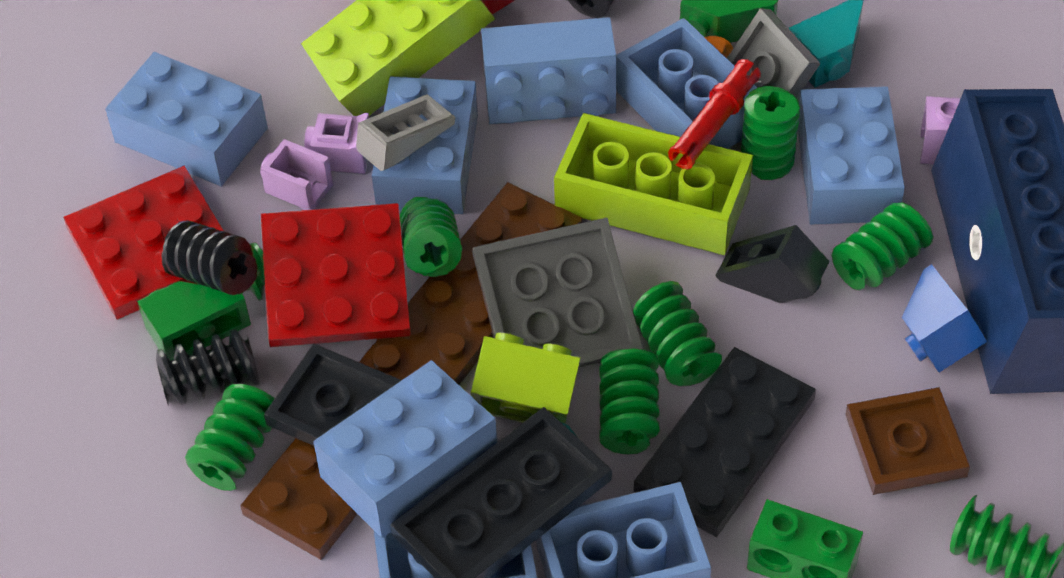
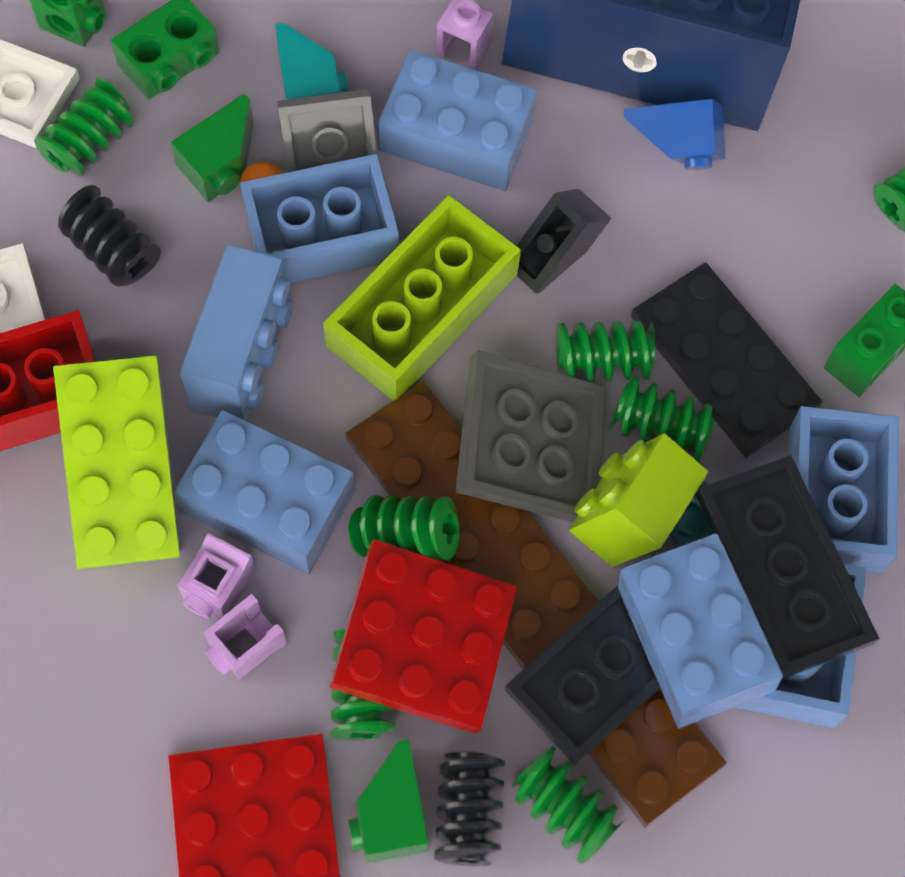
camera: 75 degrees left, 15 degrees up
medium blue brick [105,52,268,187] -> none
black piece [162,220,258,295] -> none
light grey slope [356,94,455,171] -> none
red pin [668,59,761,170] -> none
green piece [741,86,800,180] -> none
green piece [831,202,934,291] -> none
reddish brown plate [845,387,970,495] -> none

